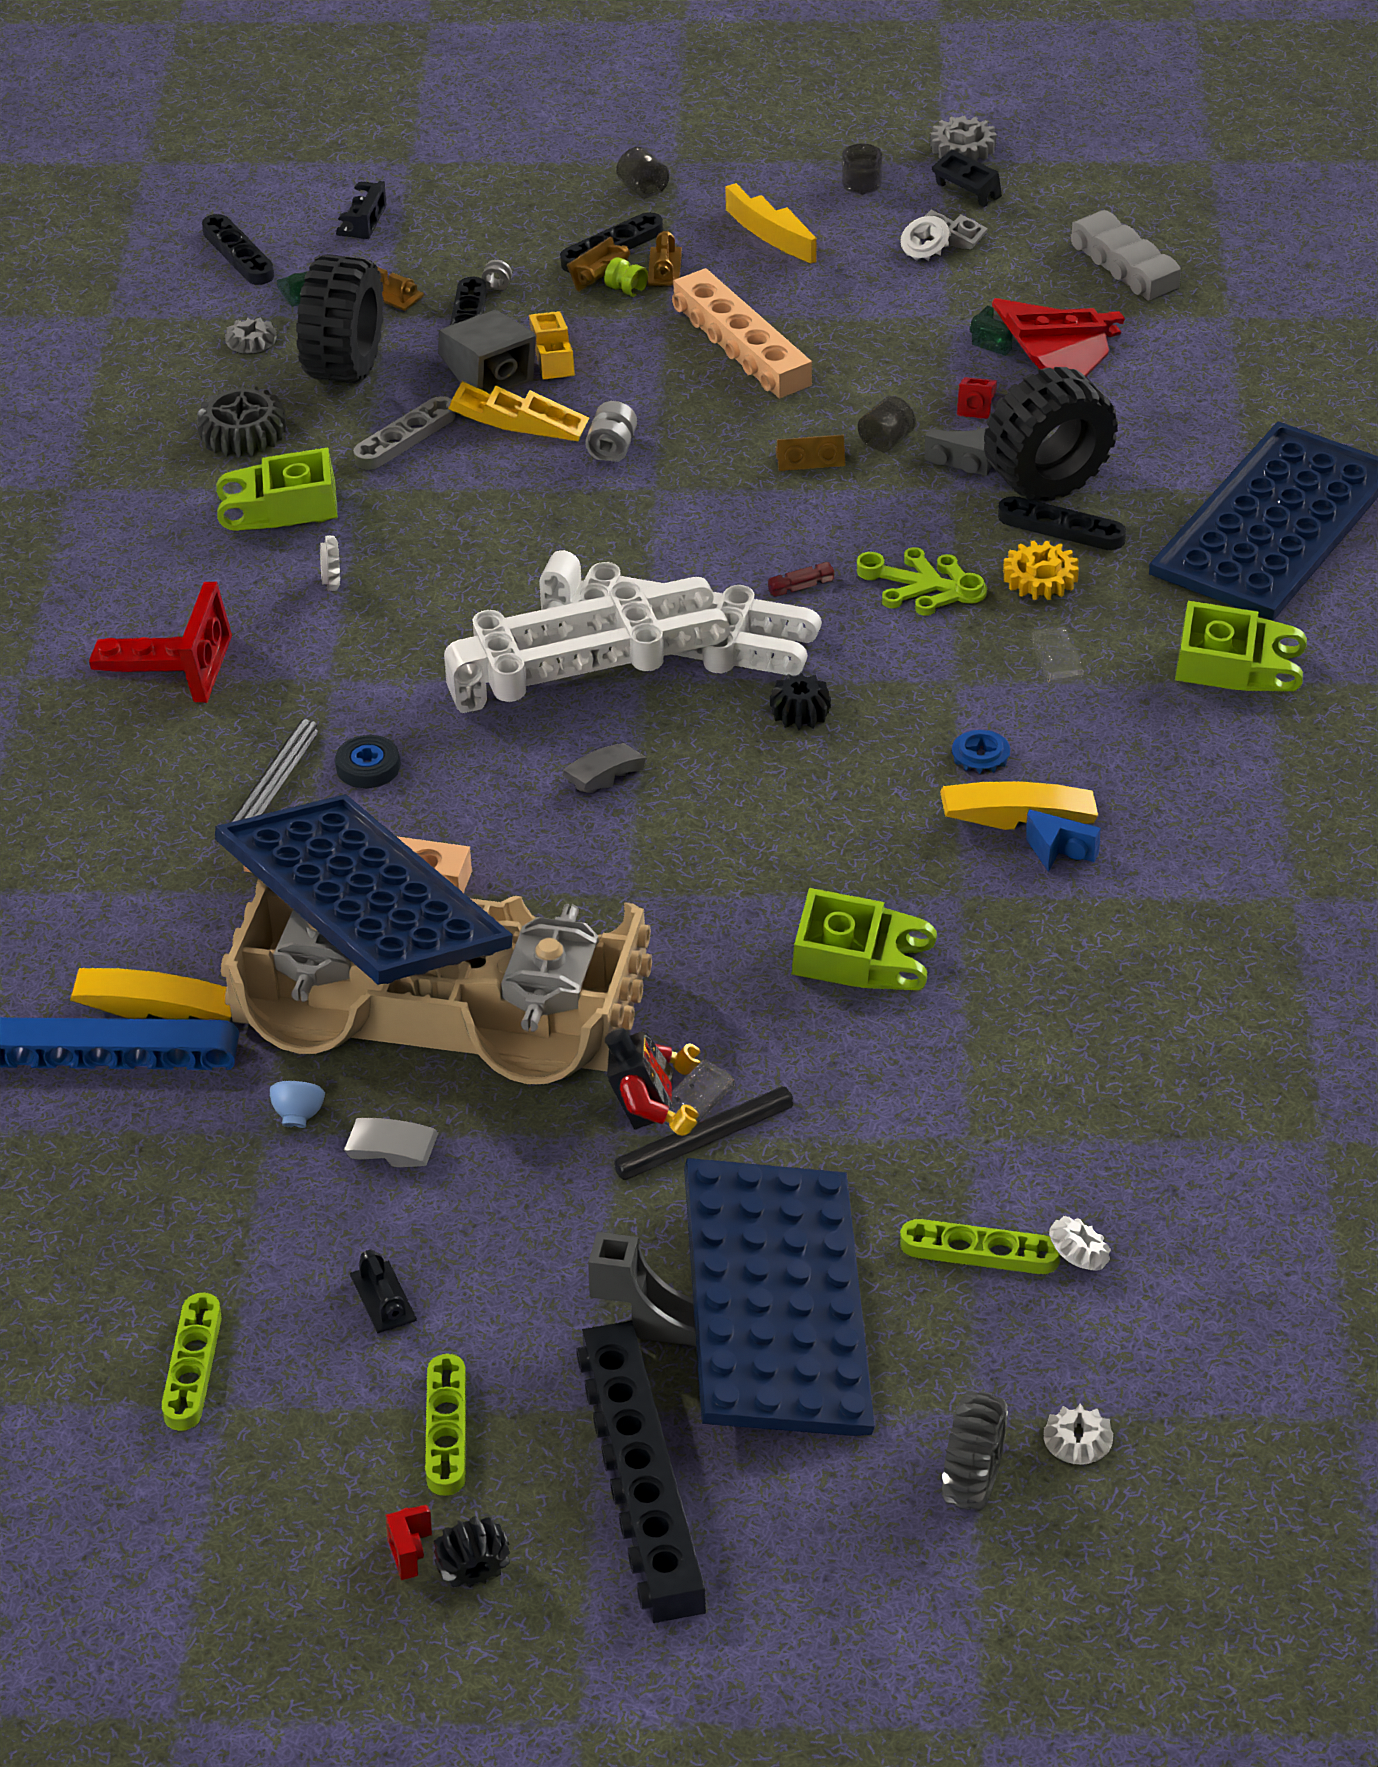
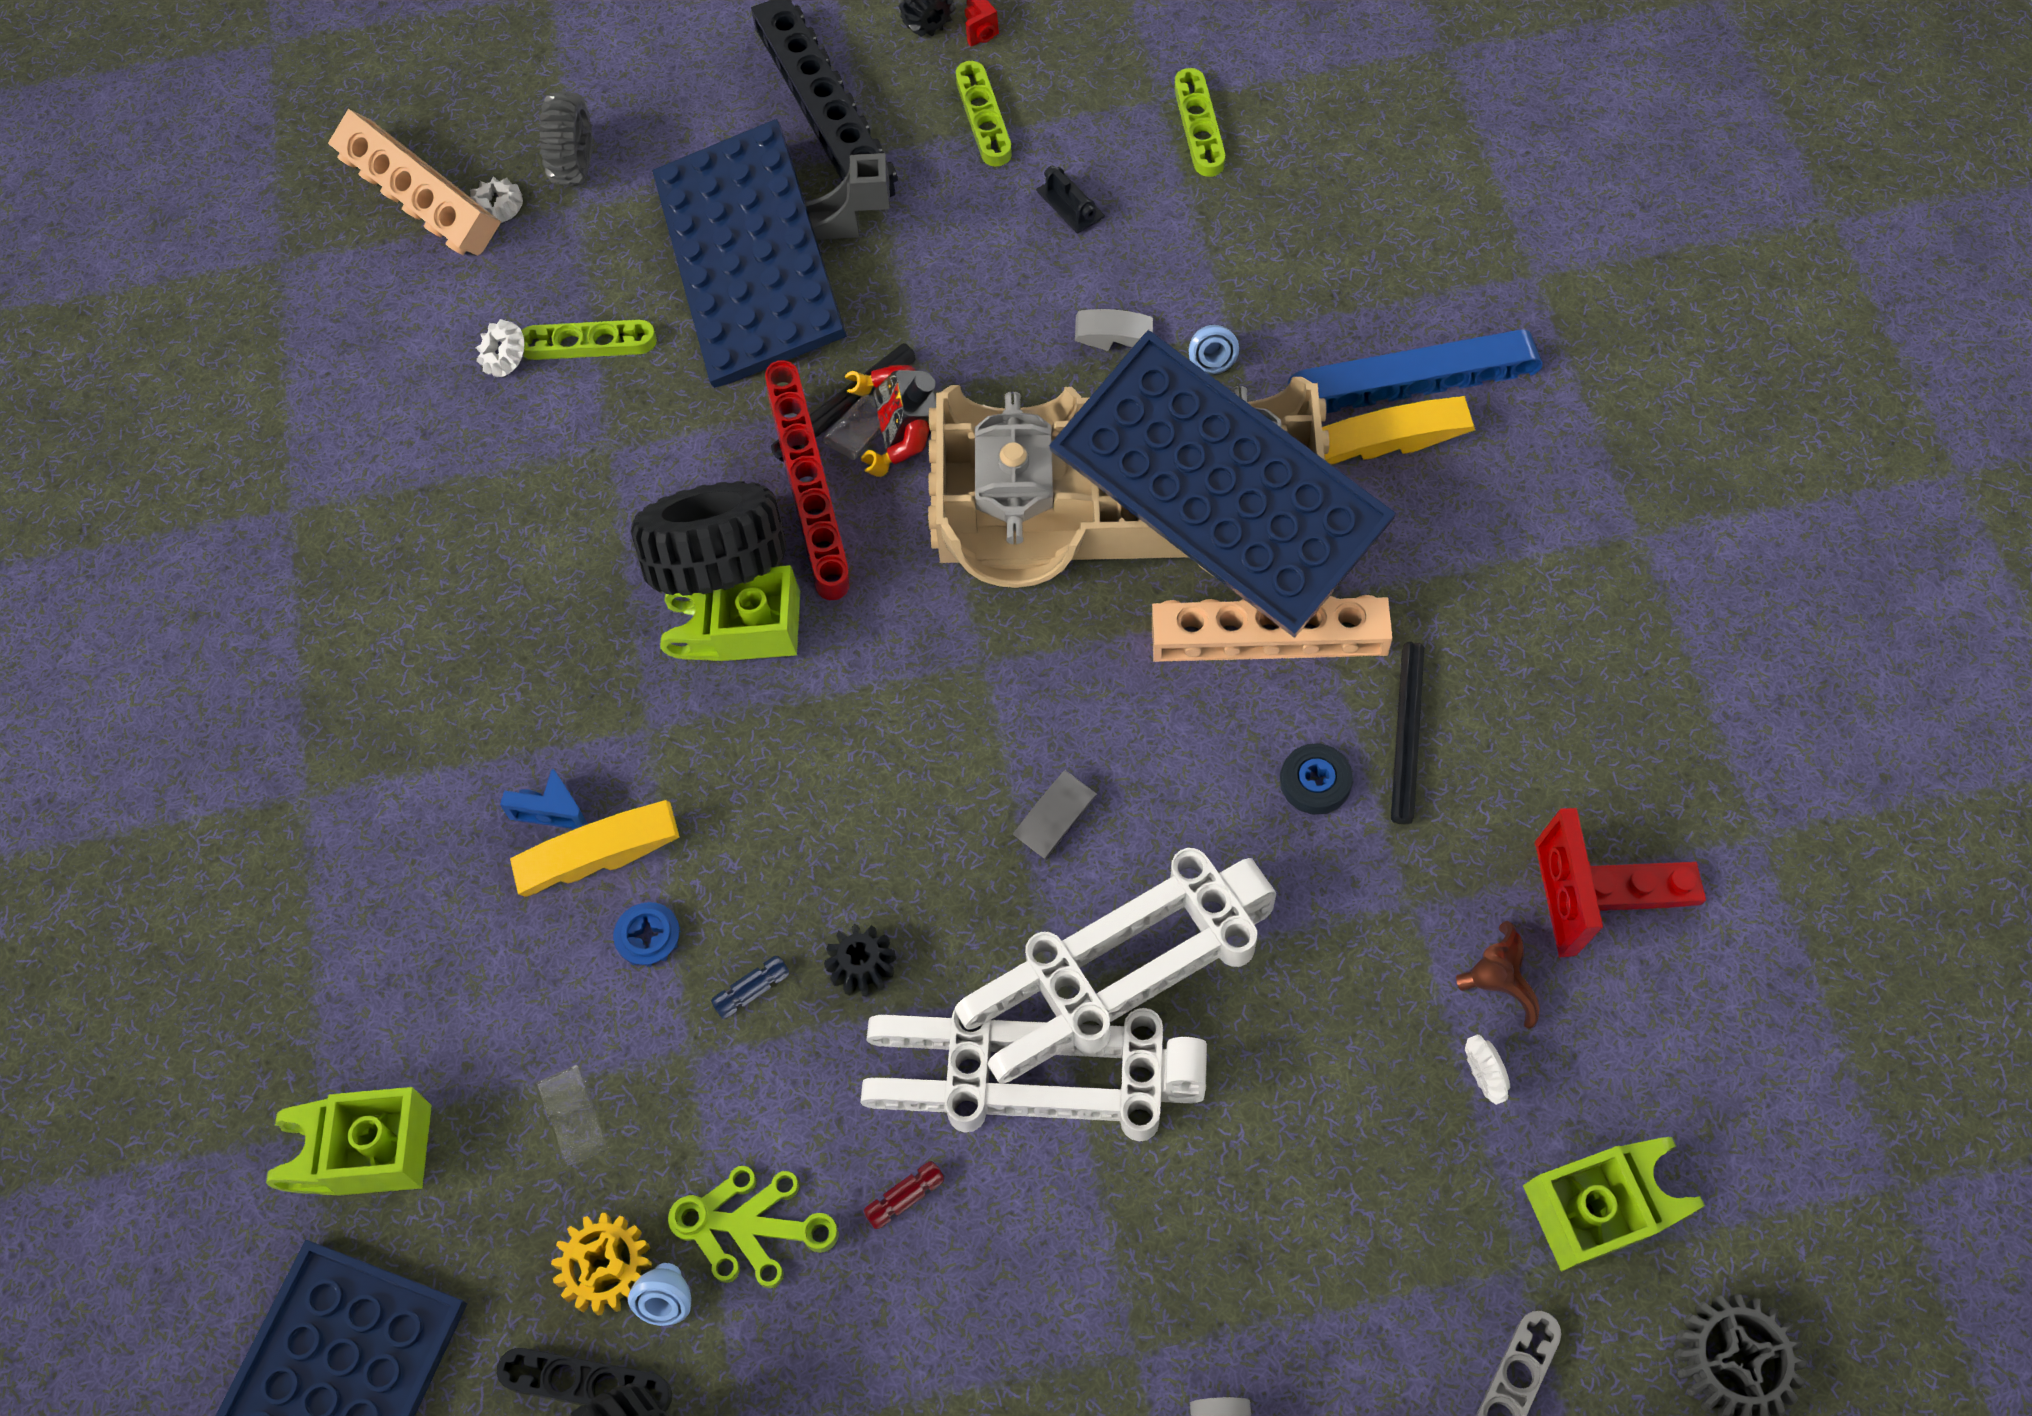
camera: 170 degrees right, 20 degrees up
none -> light nougat brick [328,109,501,256]
none -> light blue brick [628,1263,691,1326]
none -> black tyre [631,481,787,596]
none -> dark blue axle [711,955,790,1019]
none -> red beam [765,360,849,600]
none -> copper piece [1456,921,1540,1029]

